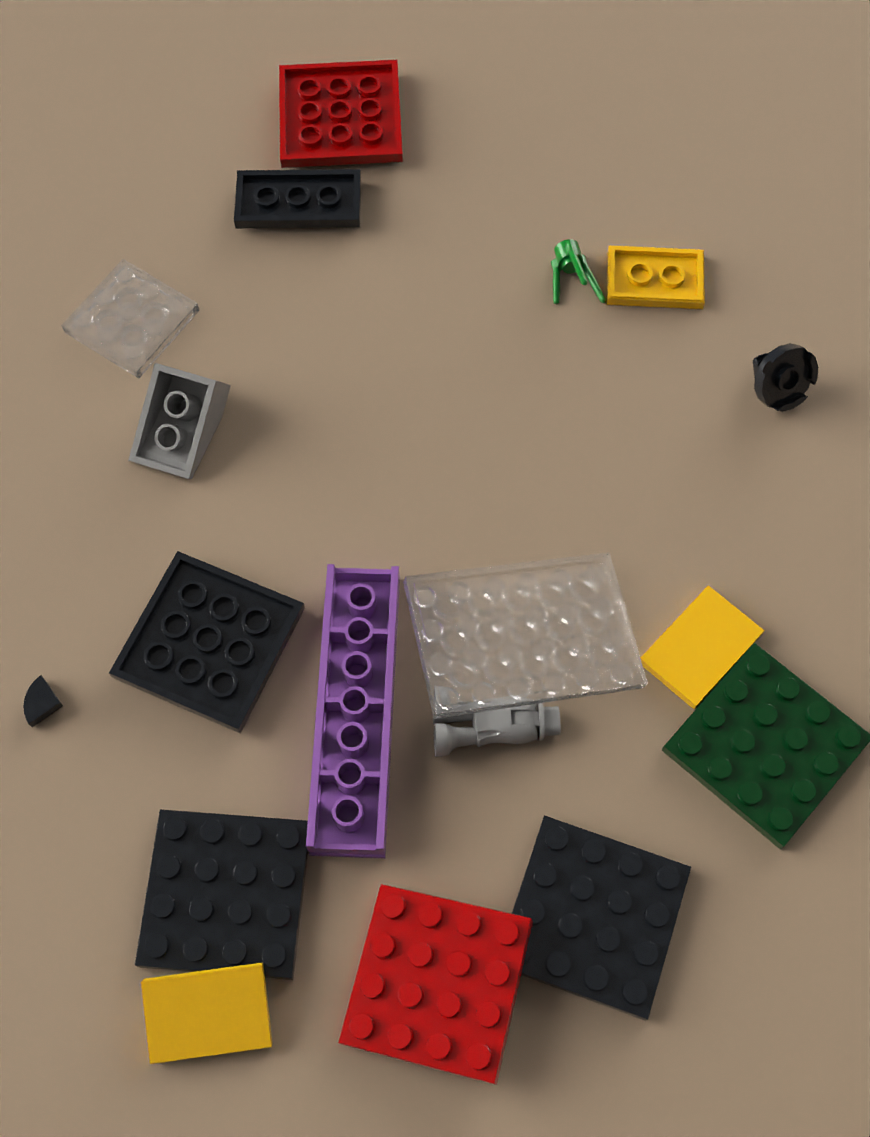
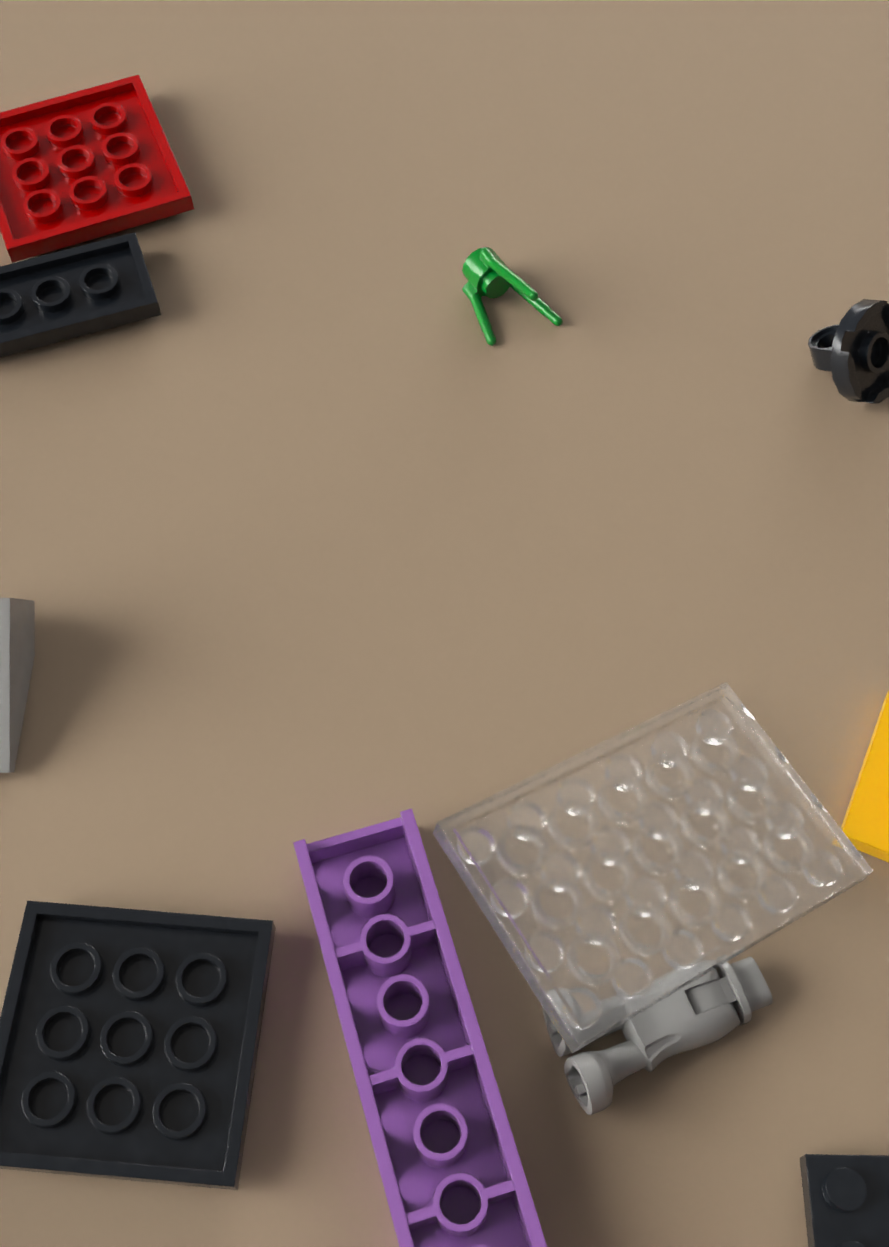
camera: 20 degrees left, 5 degrees down
yellow tile [607,245,705,309] -> none

